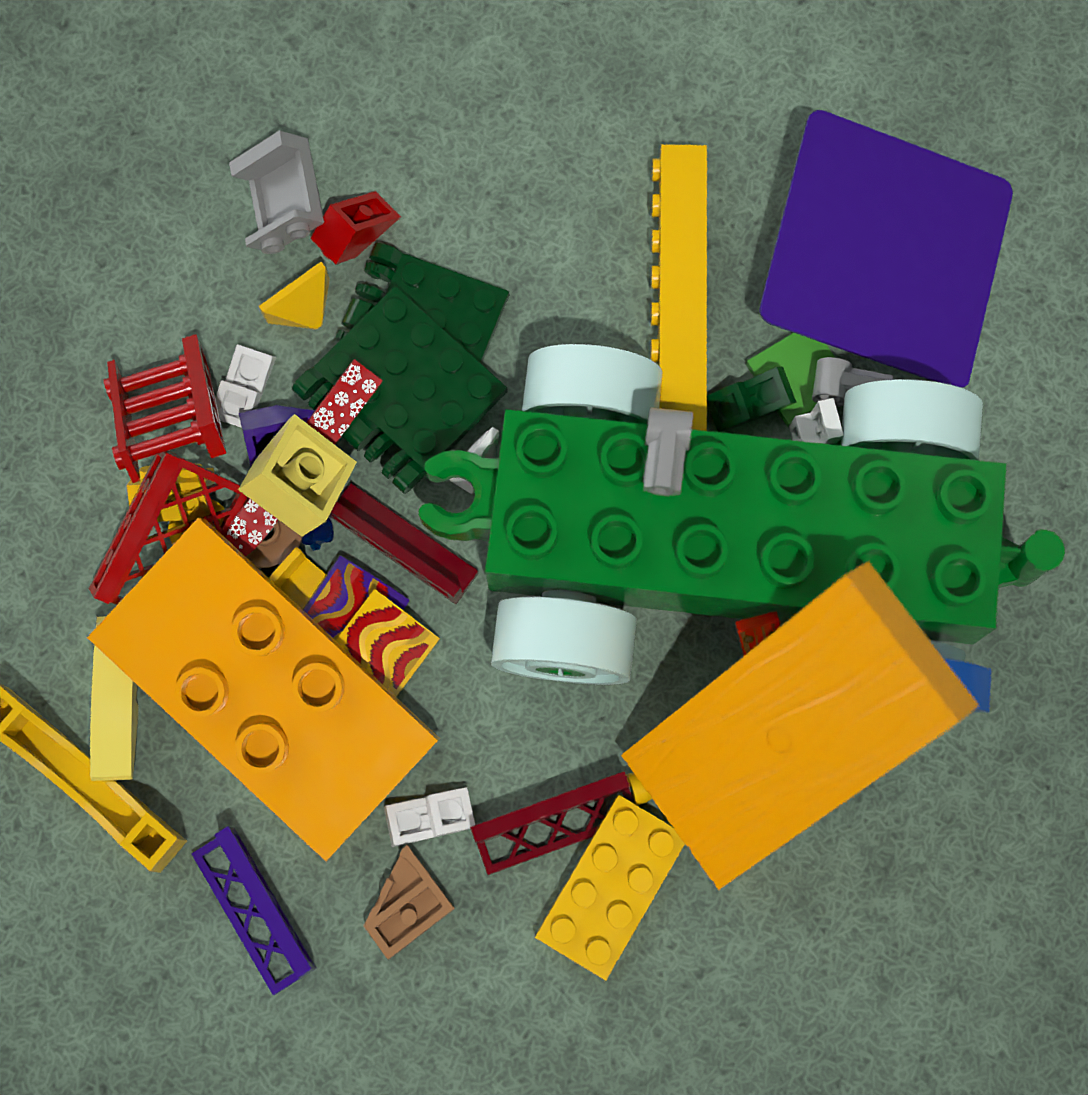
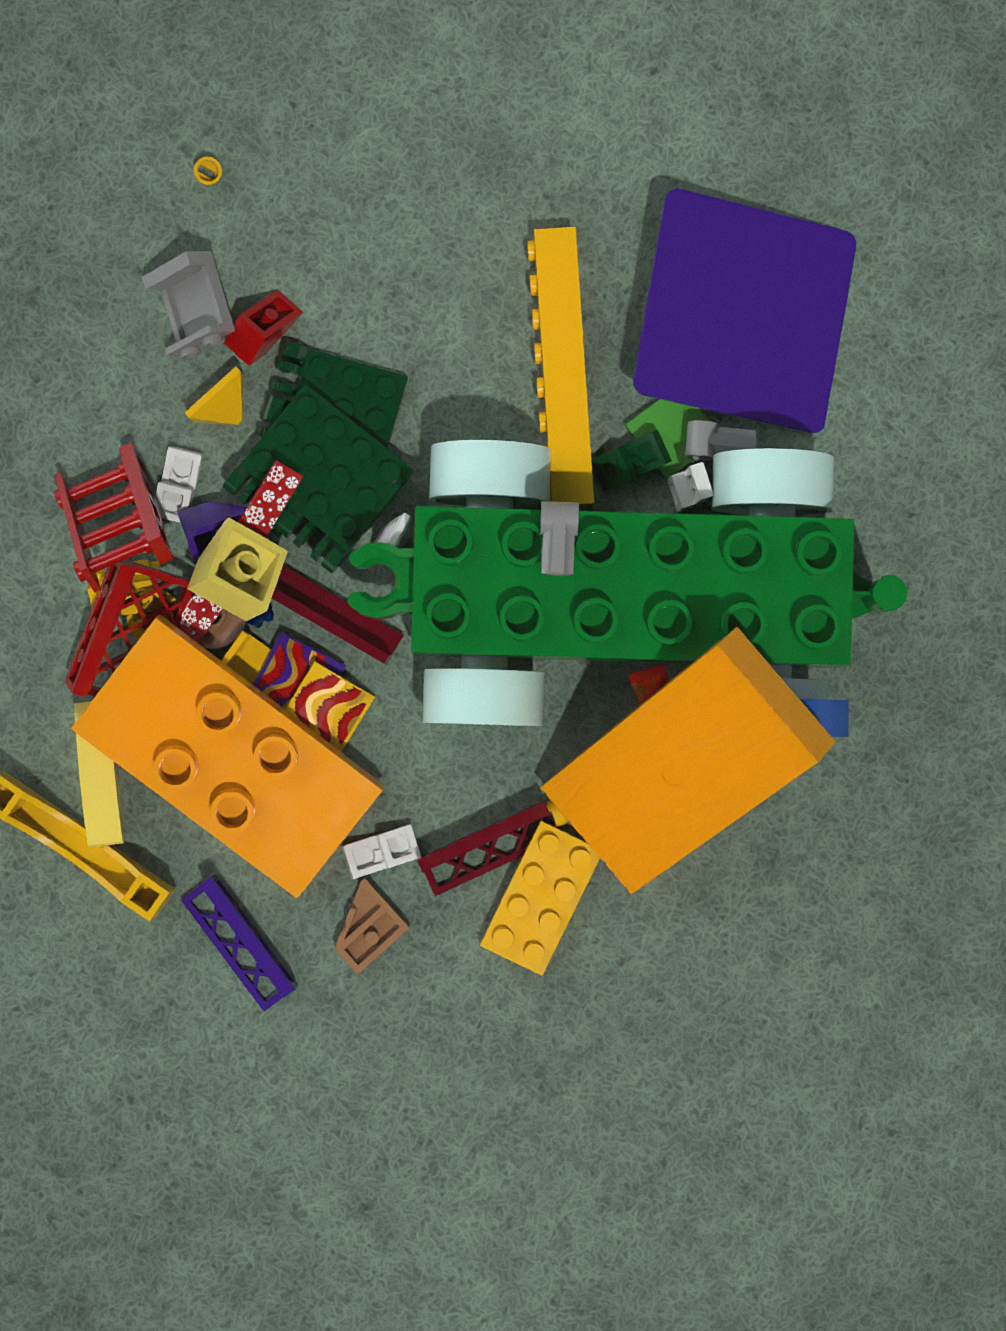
camera: 10 degrees left, 10 degrees up
none -> yellow hinge [193,157,222,186]

